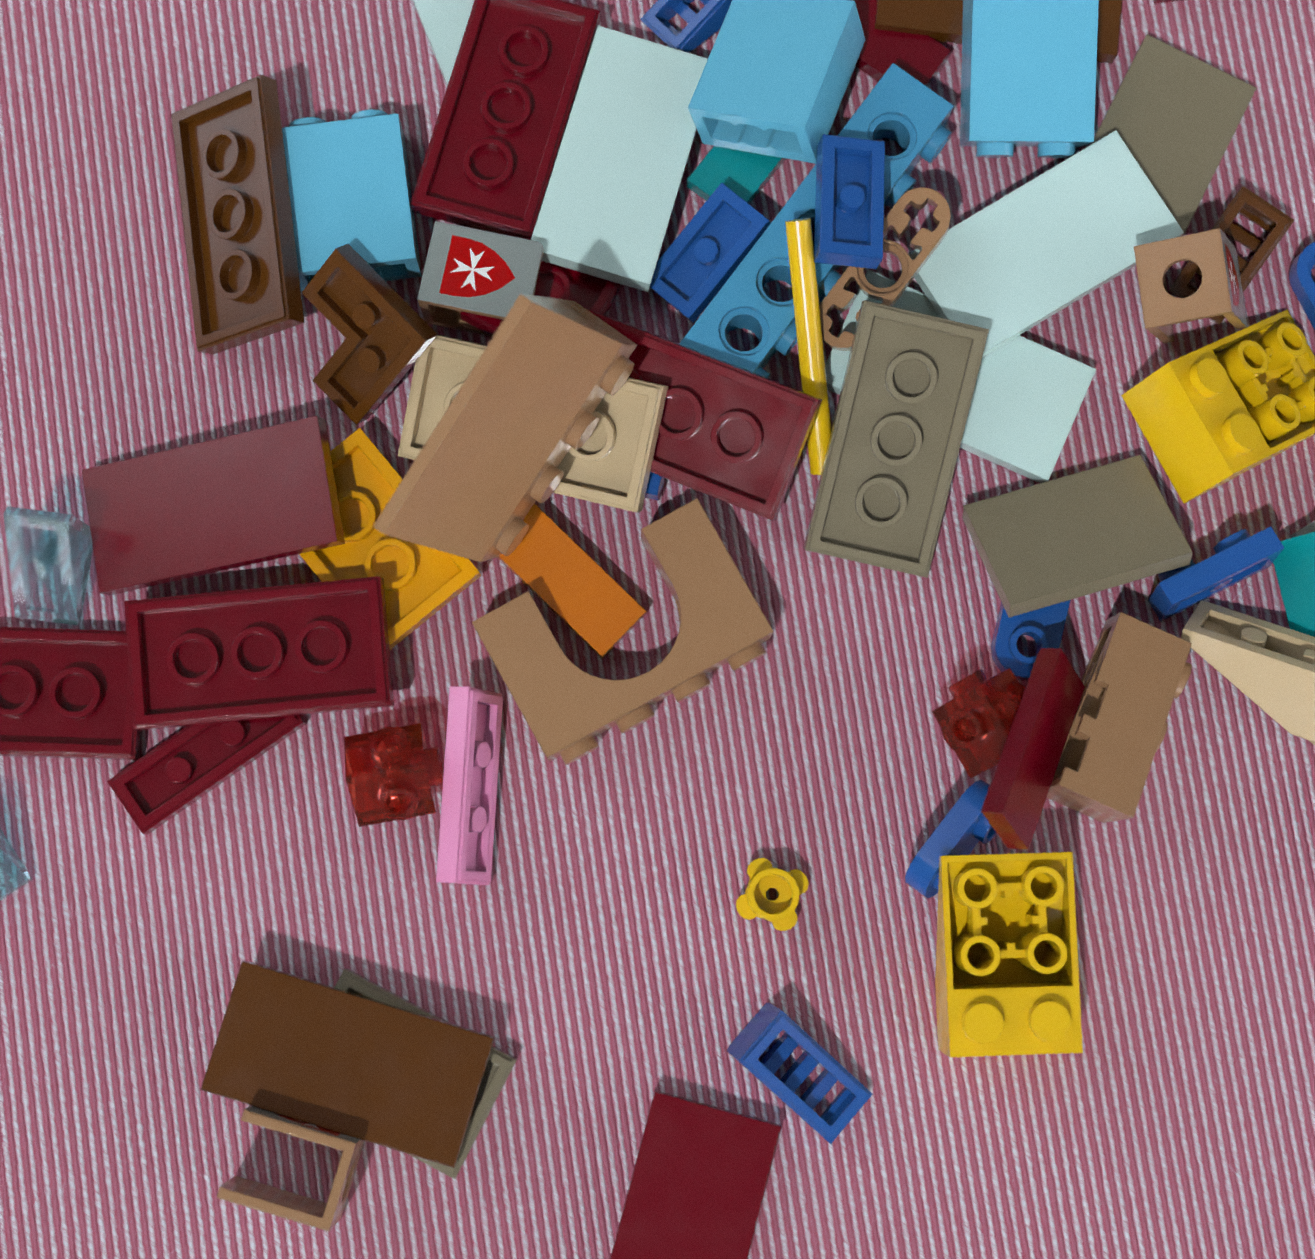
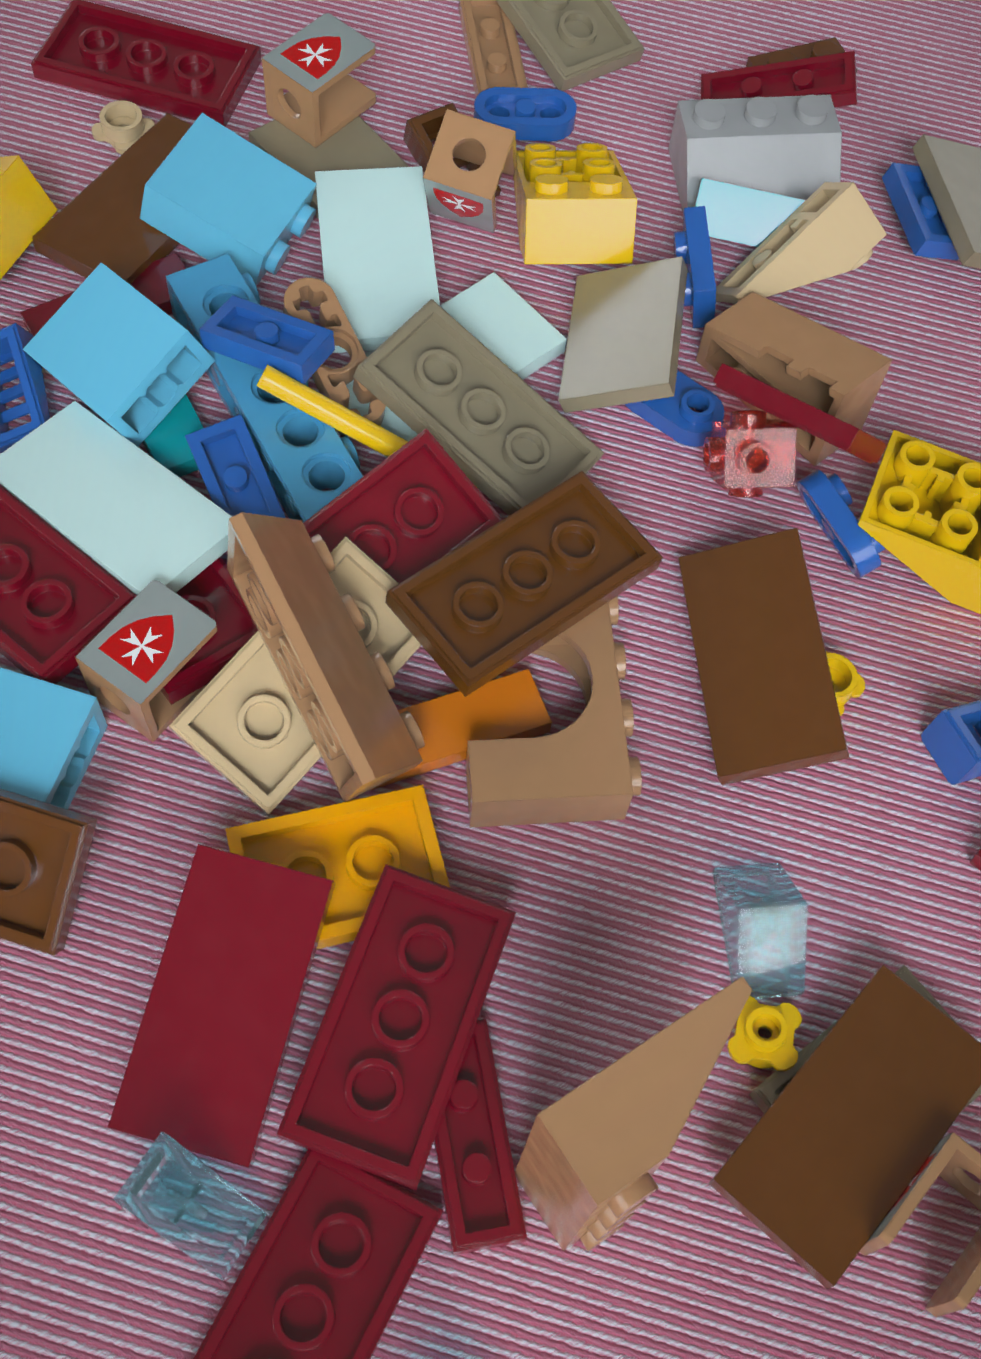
camera: 65 degrees left, 20 degrees down
reddish brown plate [302,244,438,425] -> none
clear red brick [344,723,444,827] -> none
bright pink tile [436,686,503,885] -> none
none -> piece [262,13,376,148]
none -> reddish brown tile [385,471,663,697]
none -> medium nougat slope [515,976,752,1251]
none -> reddish brown tile [678,528,850,785]
none -> clear light blue slope [712,863,808,999]
none -> yellow plate [727,996,802,1071]

